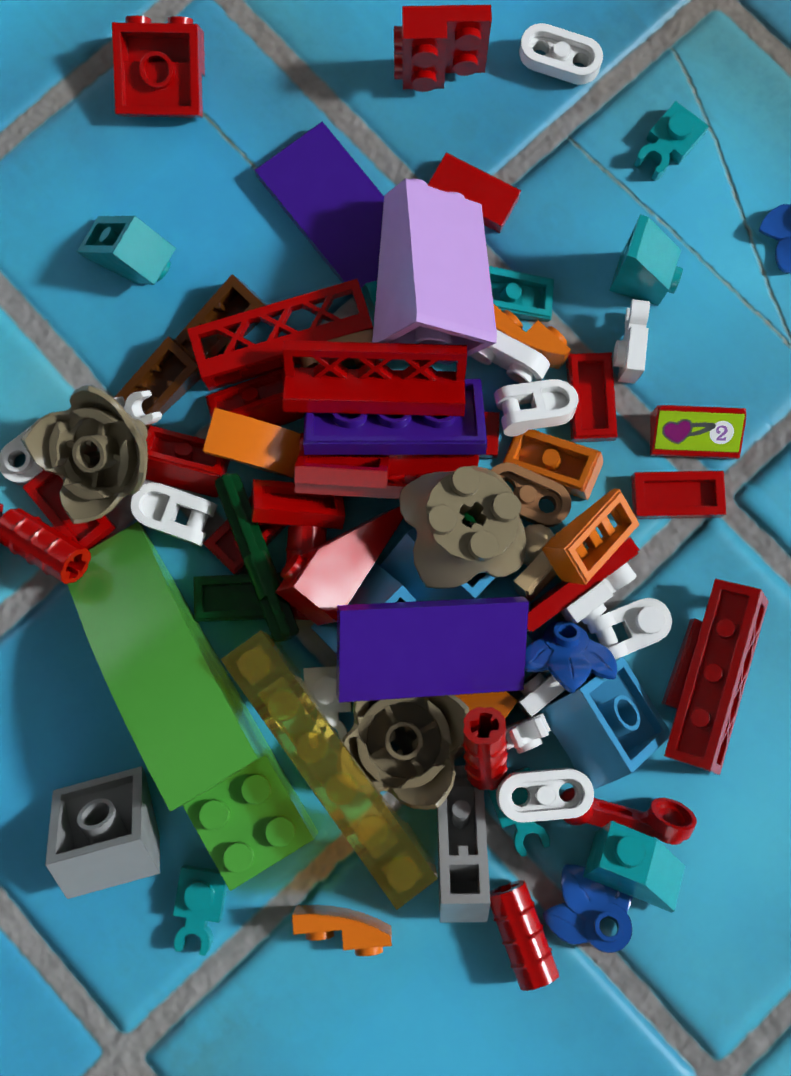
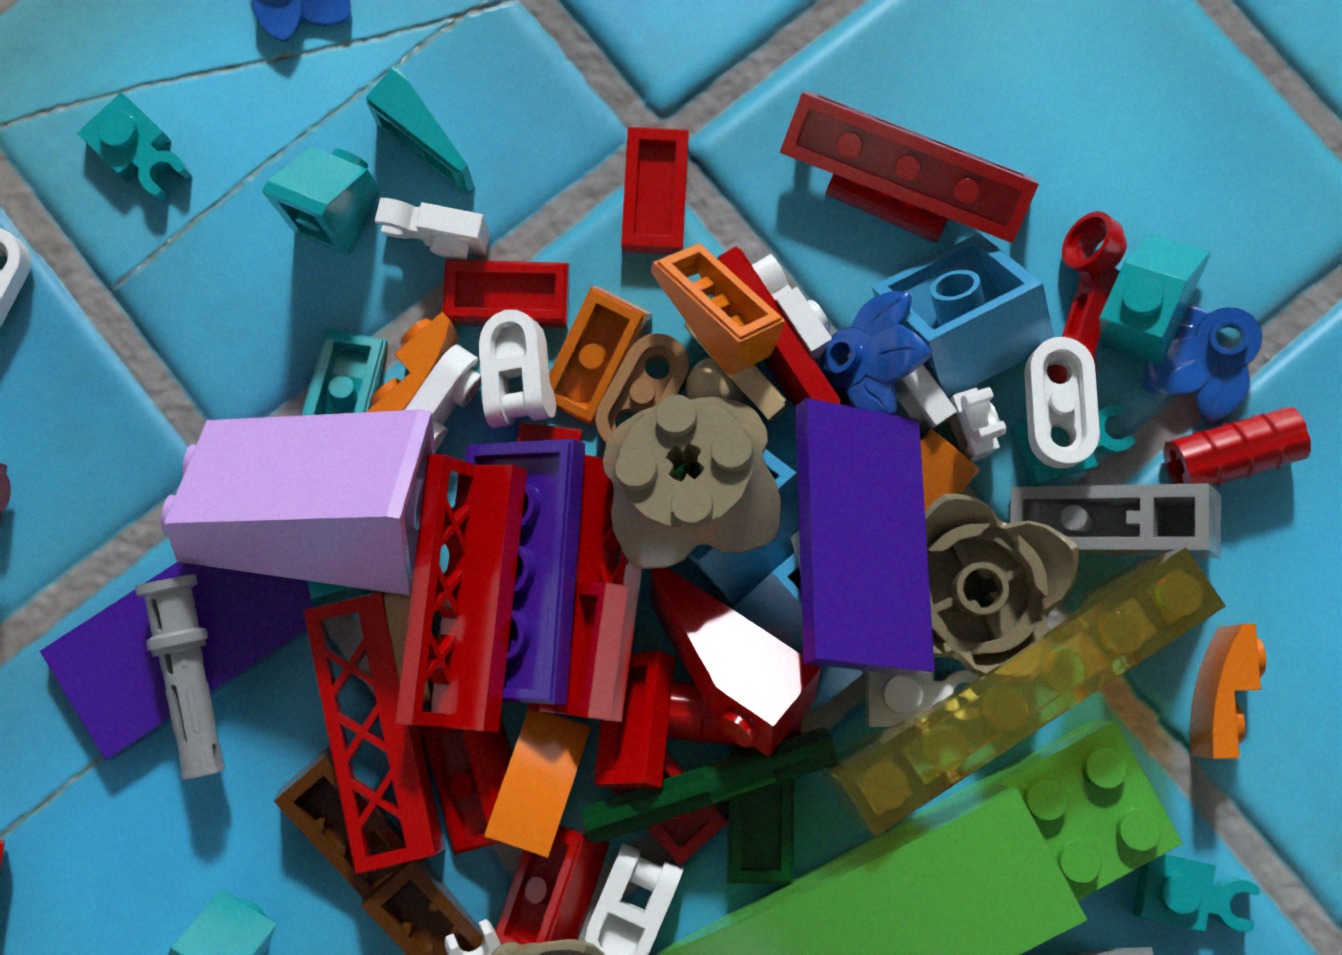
camera: 90 degrees left, 0 degrees up
red tile [428,152,521,233] -> none
red axle [462,707,508,790] -> none
white plate [587,598,672,660] -> none
slope [650,405,746,459] -> none
none -> light grey pin [135,574,226,780]
none -> teal slope [366,66,475,194]

